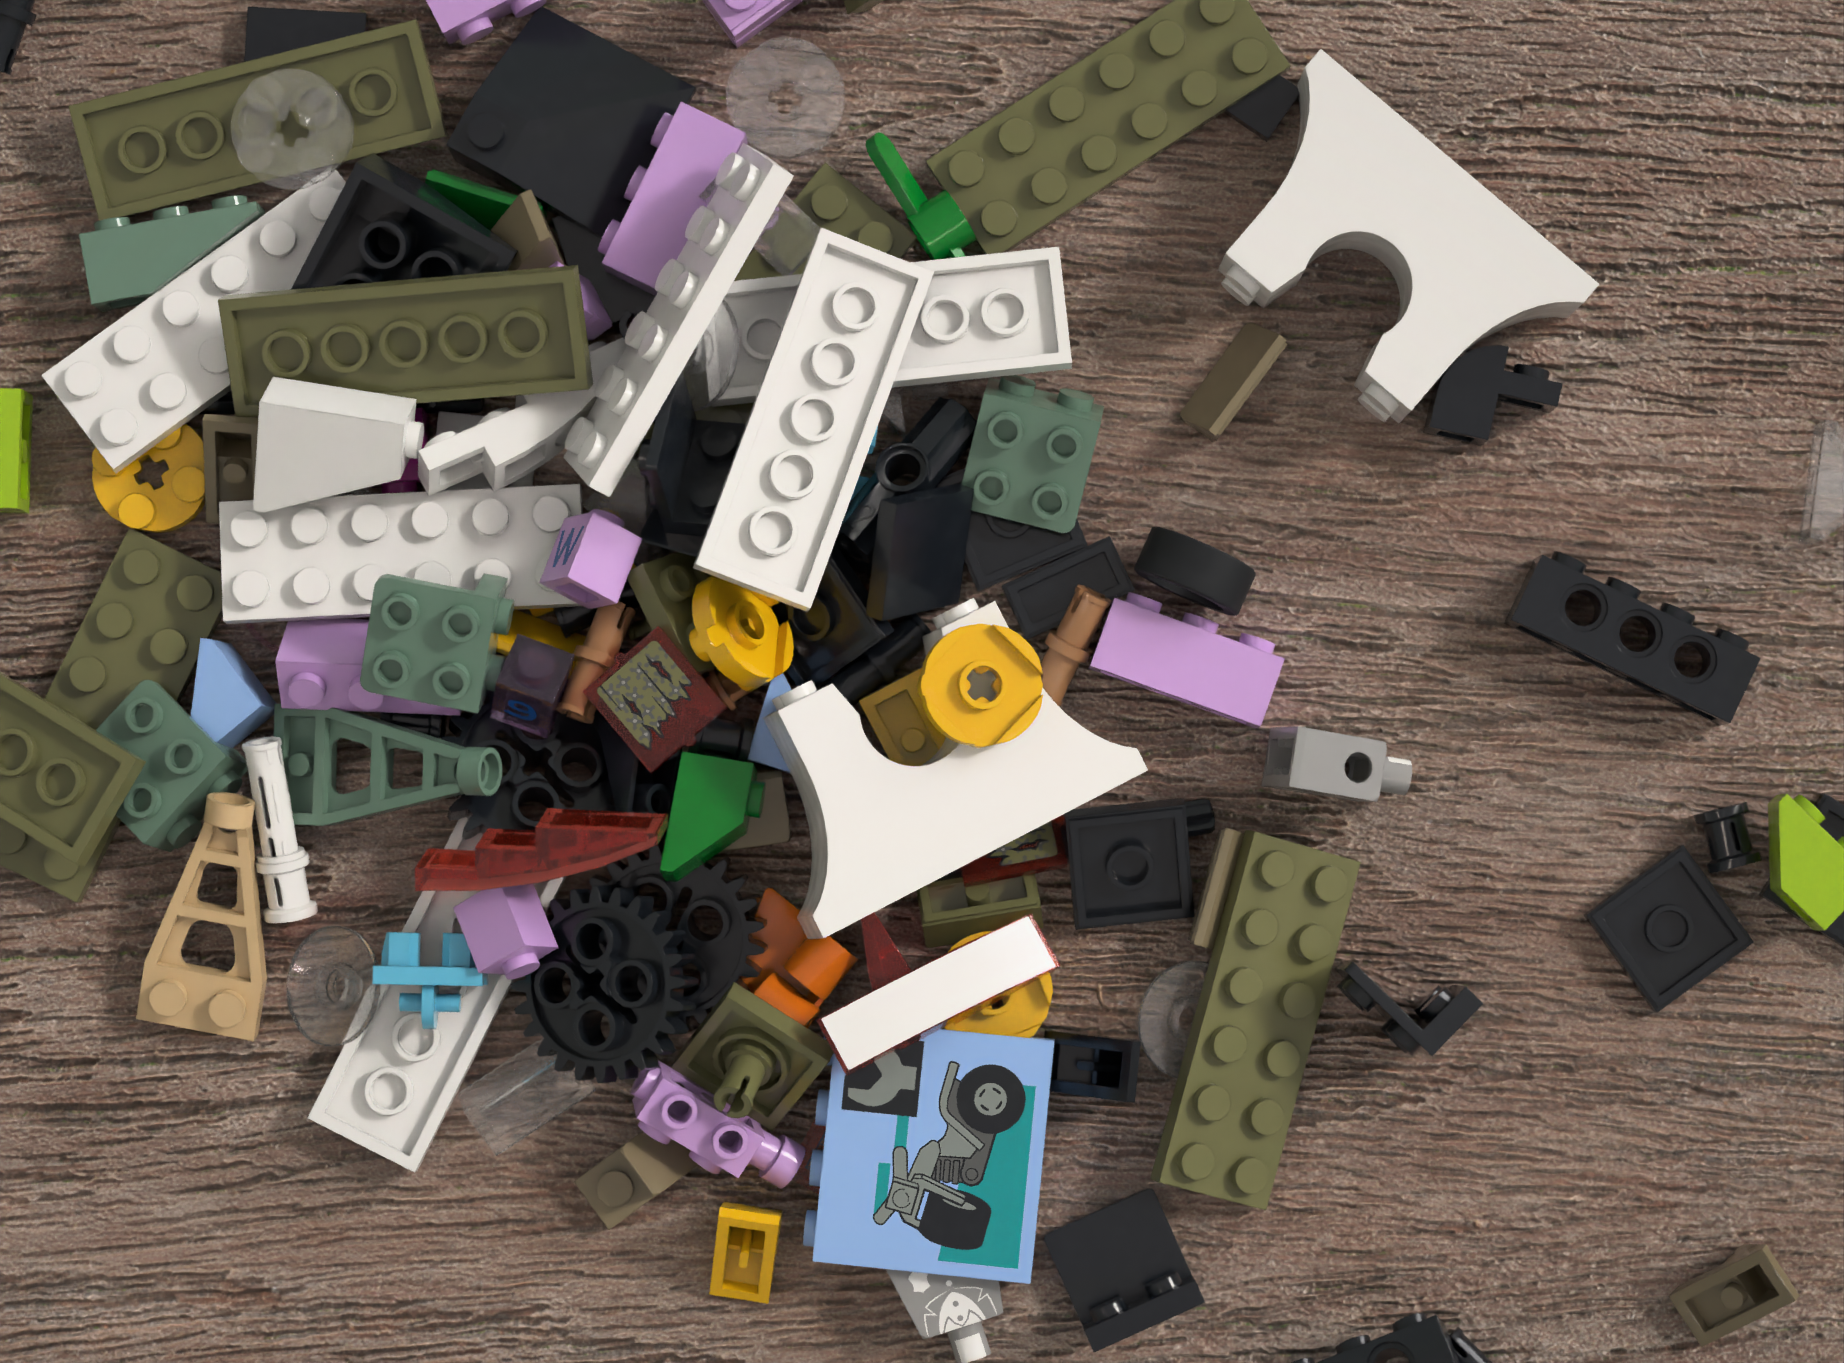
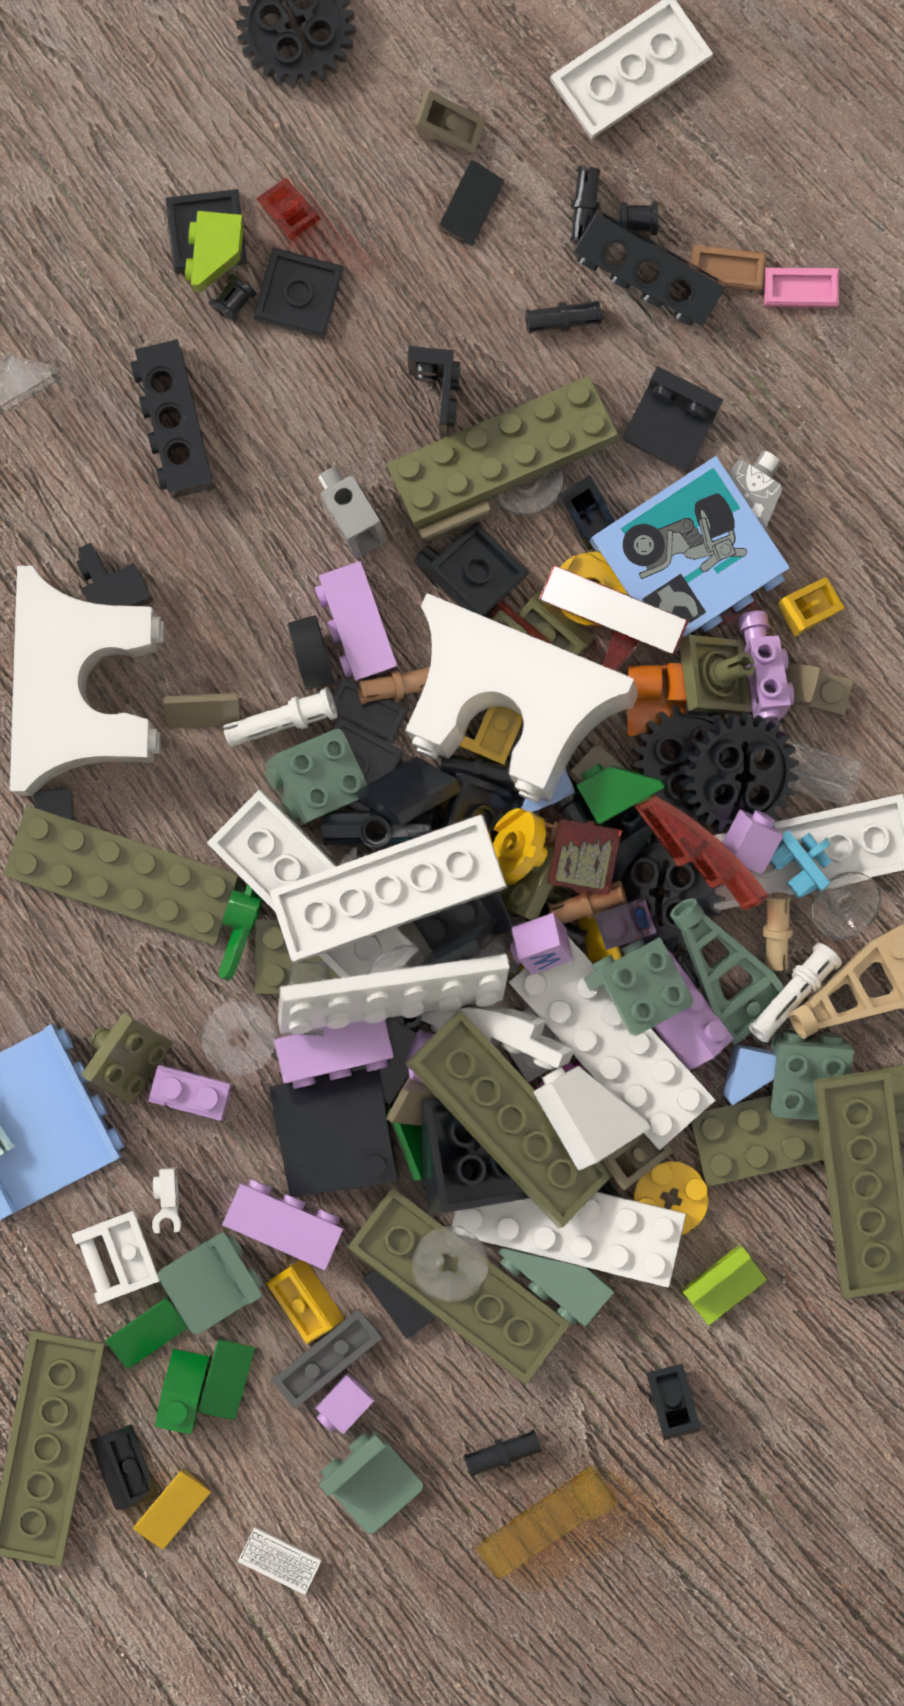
camera: 130 degrees left, 0 degrees up
yellow plate [917,624,1043,748] -> none
none -> white pin [223,687,337,748]
none -> clear red slope [256,178,321,246]
none -> black slope [439,160,504,246]
none -> black pin [525,300,602,334]
none -> tan pin [763,892,793,971]

